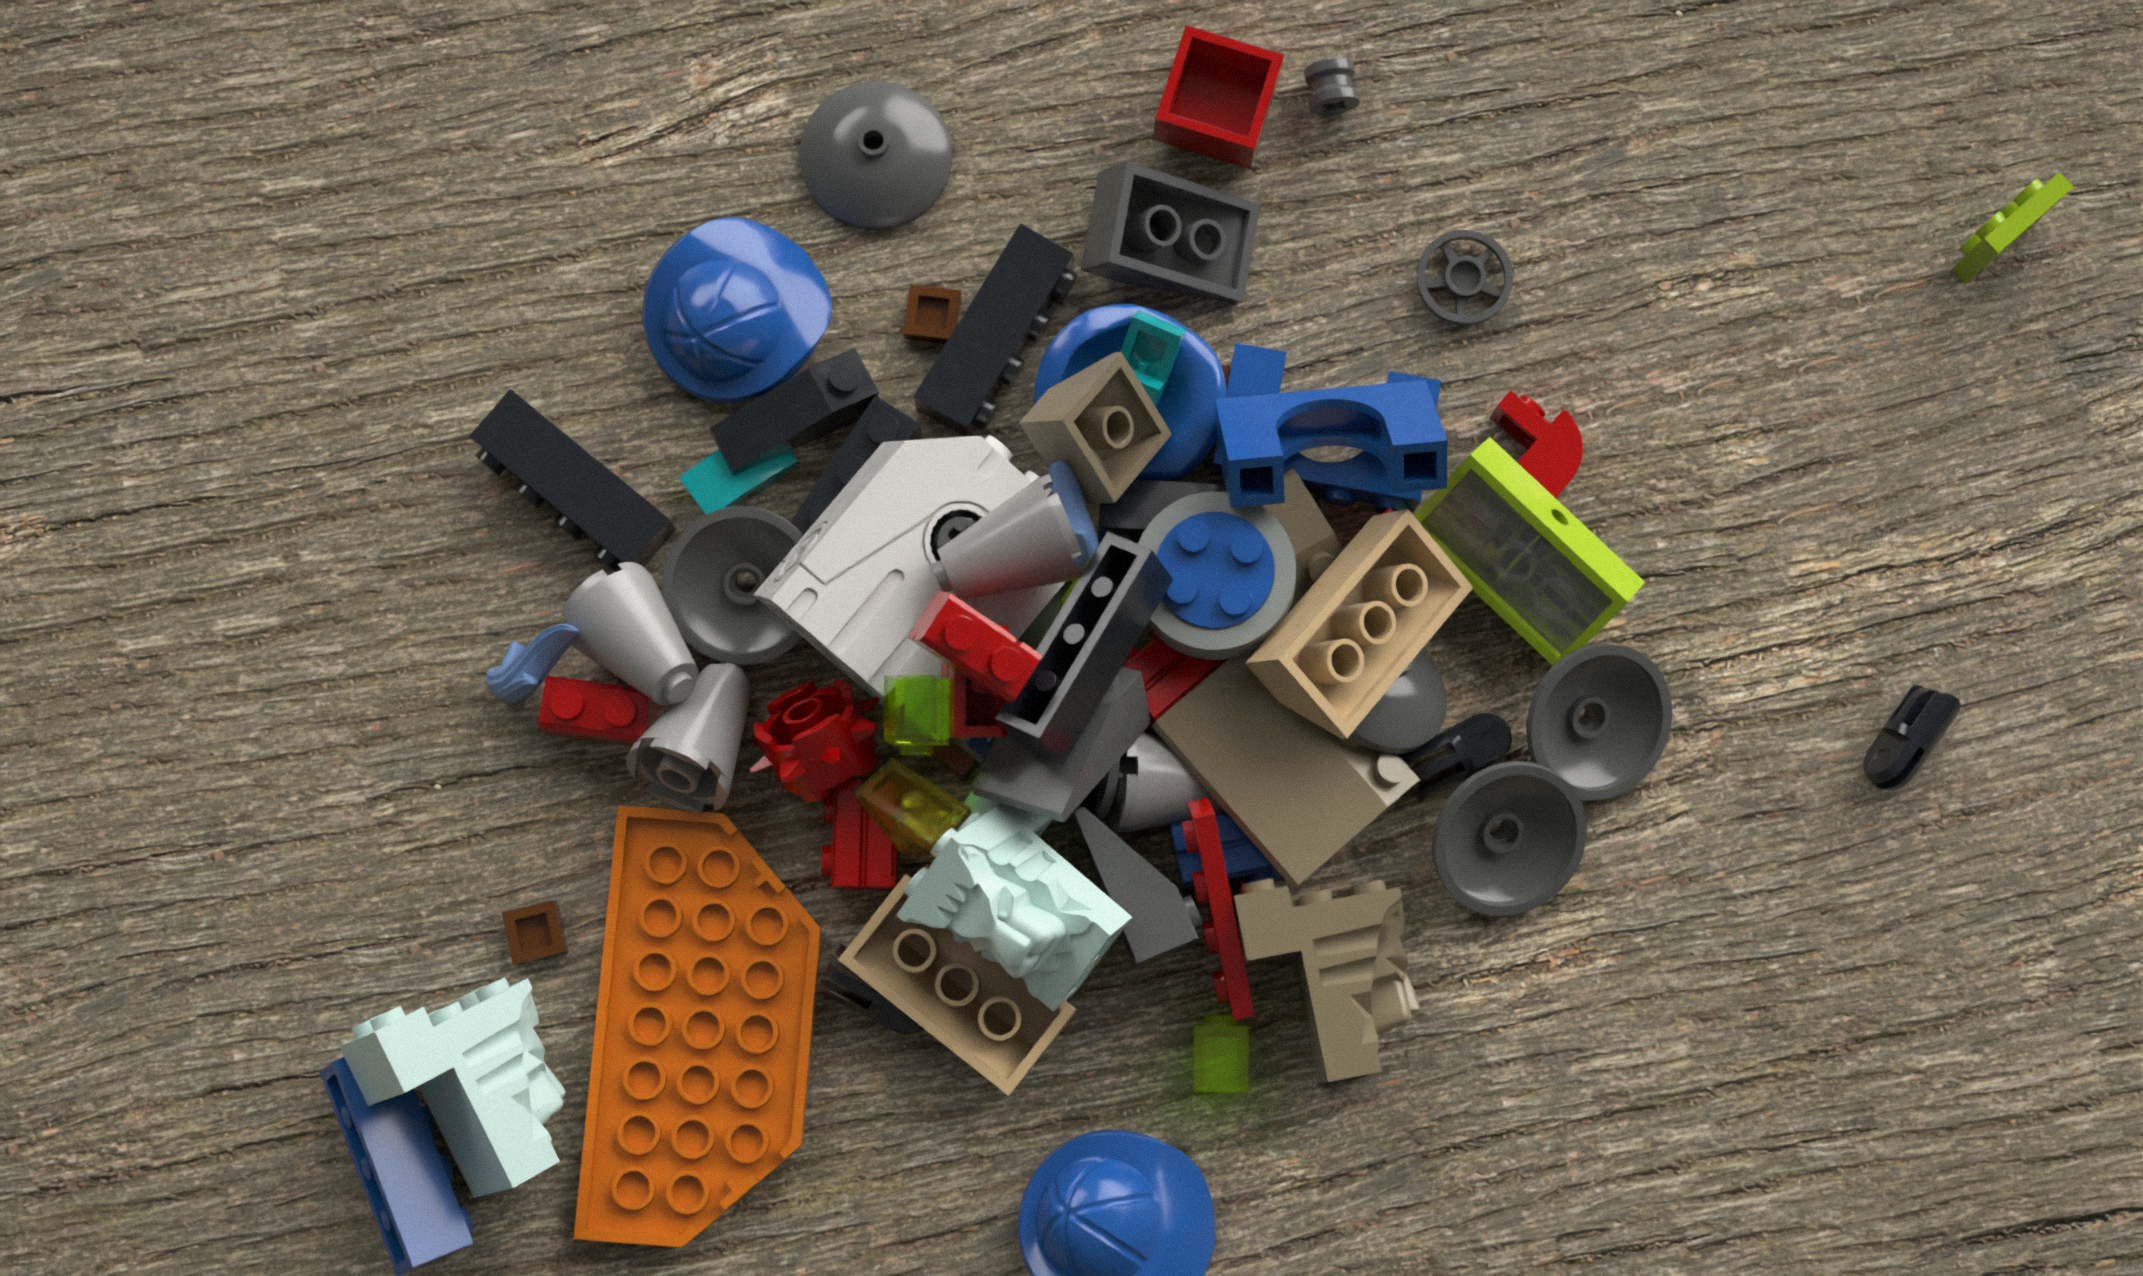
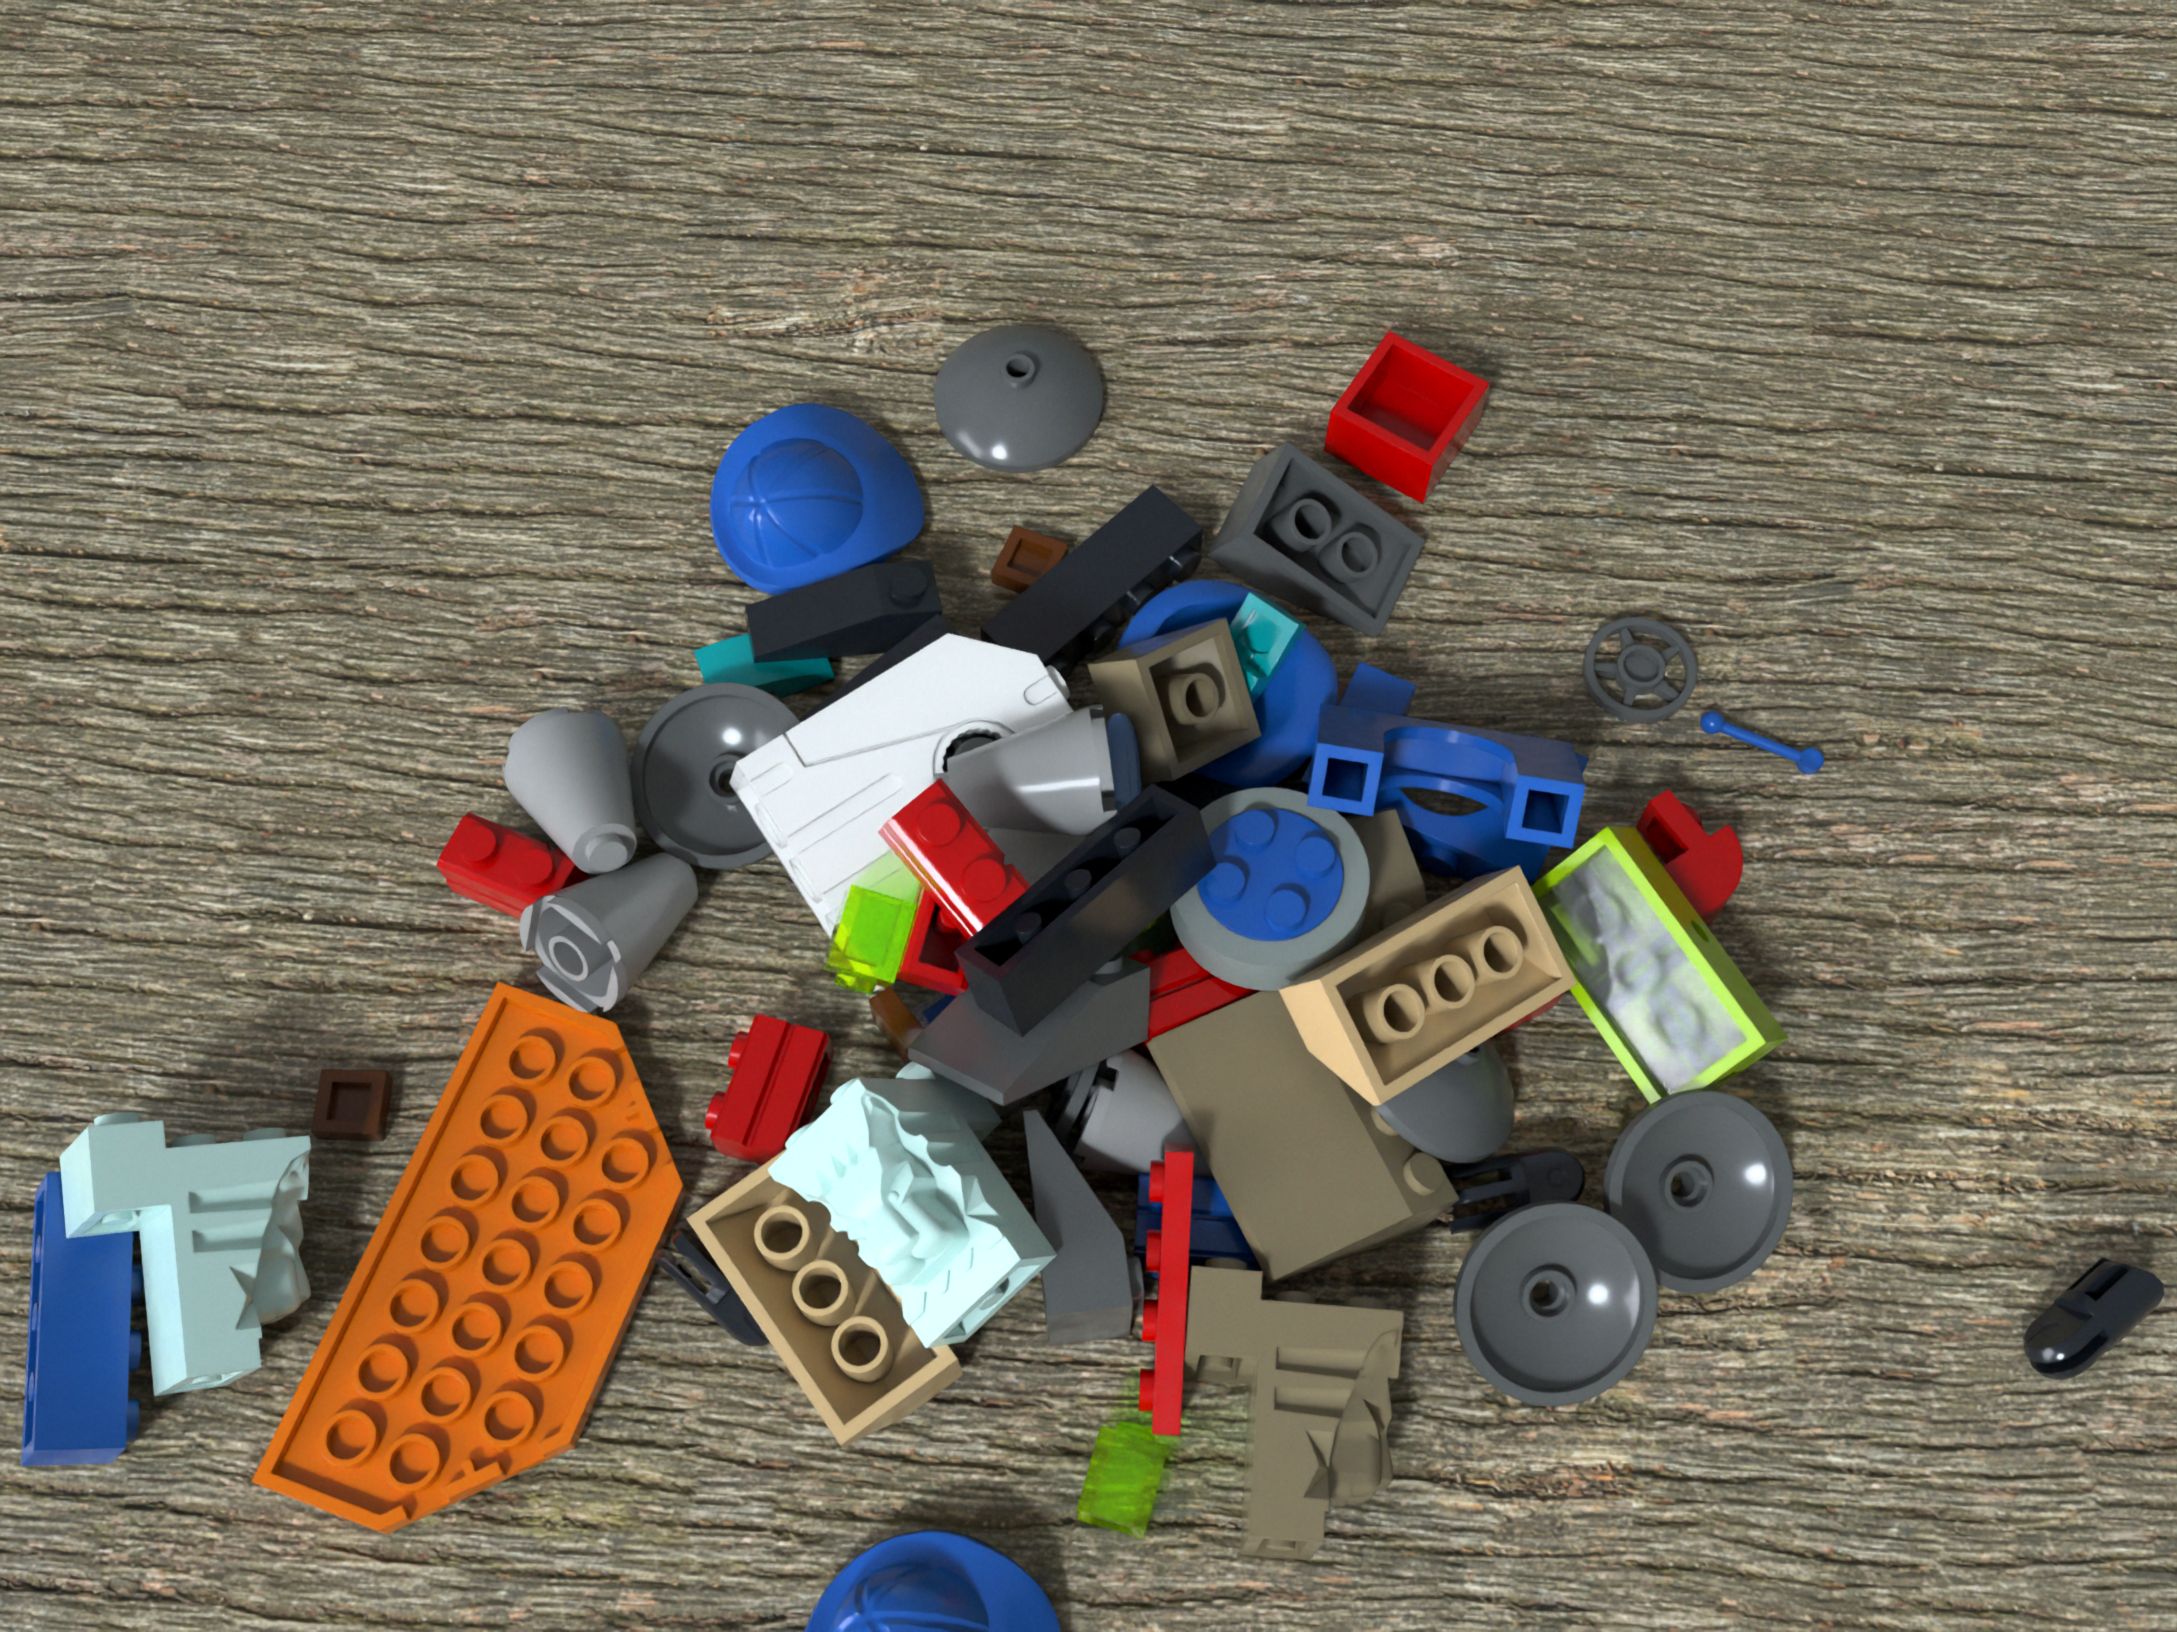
camera: 15 degrees right, 15 degrees down
black brick [469,389,676,572] -> none
medium blue piece [485,624,580,704] -> none
red brick [749,679,880,802] -> none
clear yellow slope [855,758,972,854] -> none
dark grey wheel [1304,58,1360,116] -> none
none -> blue hinge [1700,711,1824,775]

